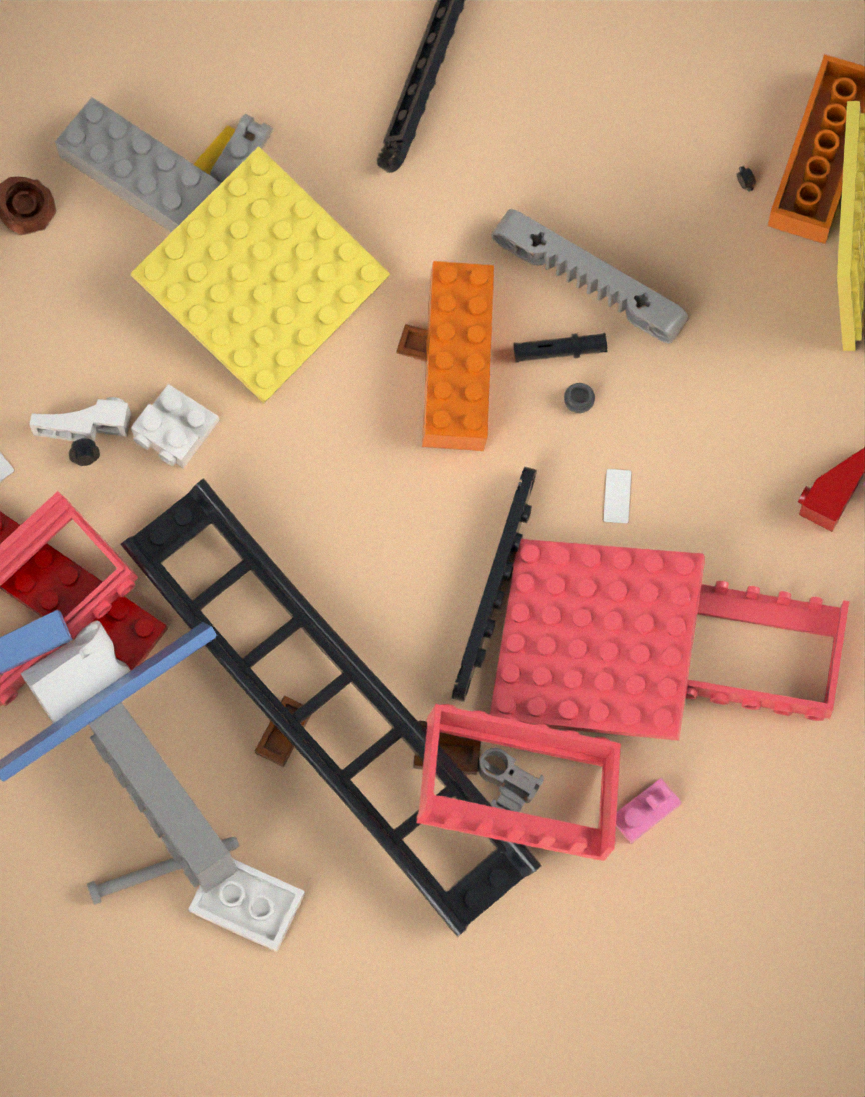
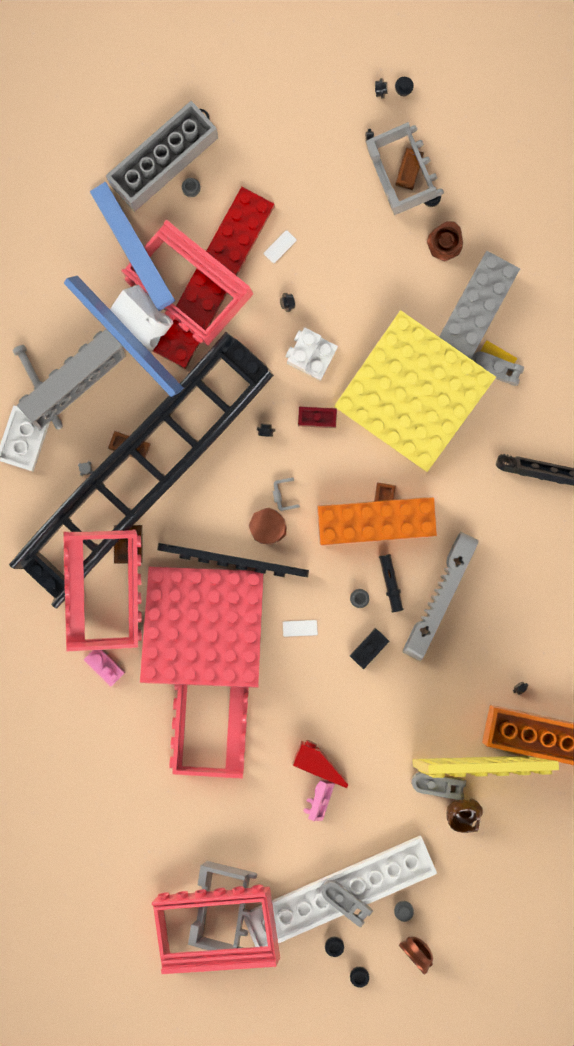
camera: 80 degrees right, 15 degrees up
white slope [29,397,131,441] -> none
light grey piece [478,748,544,812] -> none
none -> light grey piece [78,461,93,476]
none -> copper hat [249,508,287,544]
none -> black plate [256,423,276,437]
none -> light grey piece [272,477,300,511]
none -> dark red plate [298,406,337,428]
none -> black plate [349,628,390,669]

